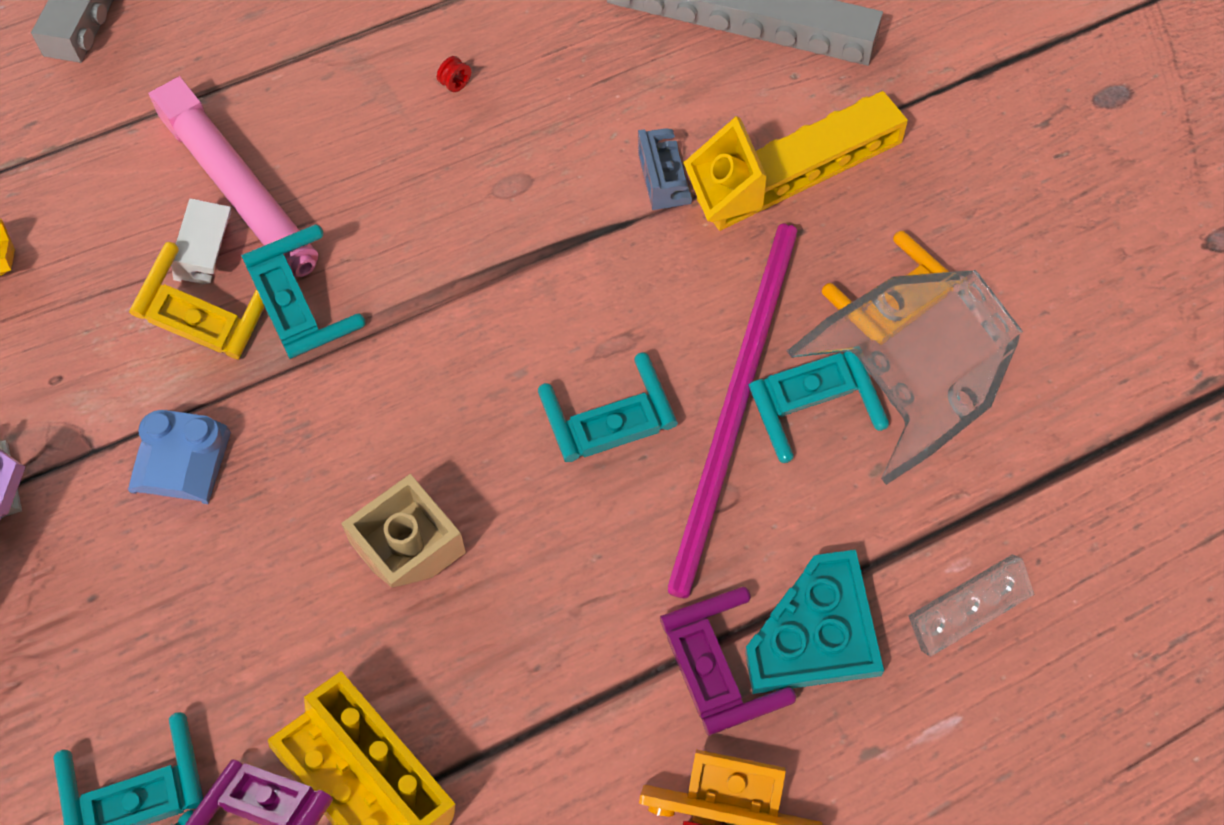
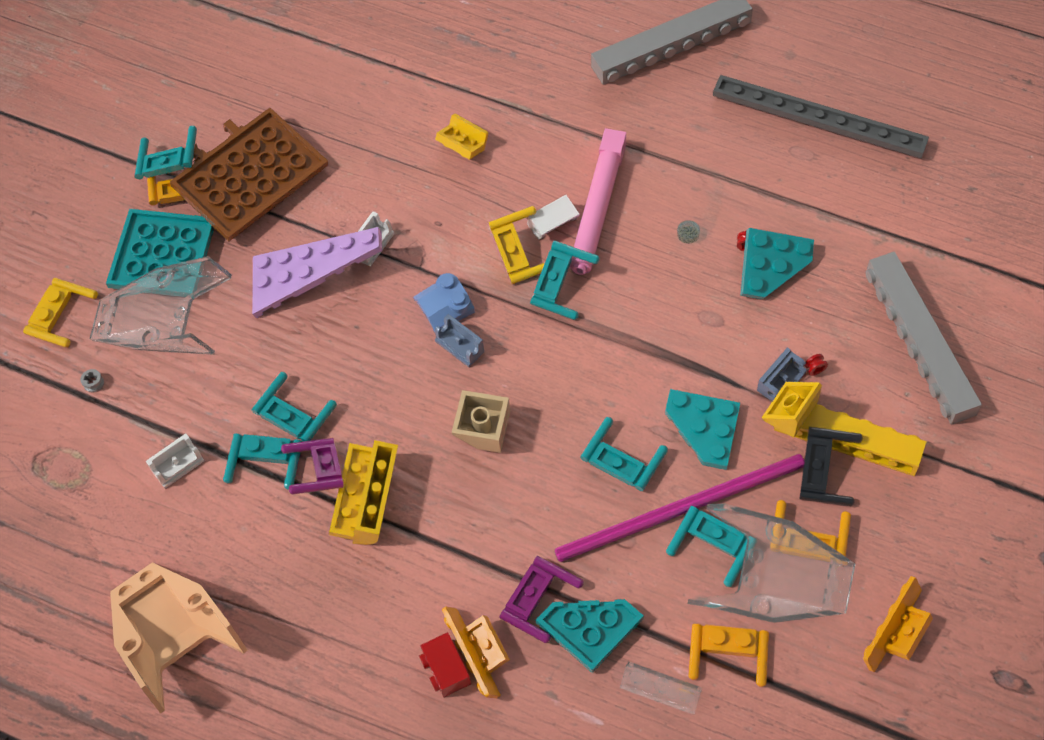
camera: 55 degrees right, 0 degrees up
none -> sand blue hinge [435,314,484,367]
none -> teal plate [665,389,740,470]
none -> clear light blue tile [677,220,700,244]
none -> light orange plate [688,624,769,687]
none -> teal plate [740,228,814,299]
none -> black plate [799,426,863,507]
none -> red bush [804,354,828,376]
none -> light orange bracket [863,576,933,672]

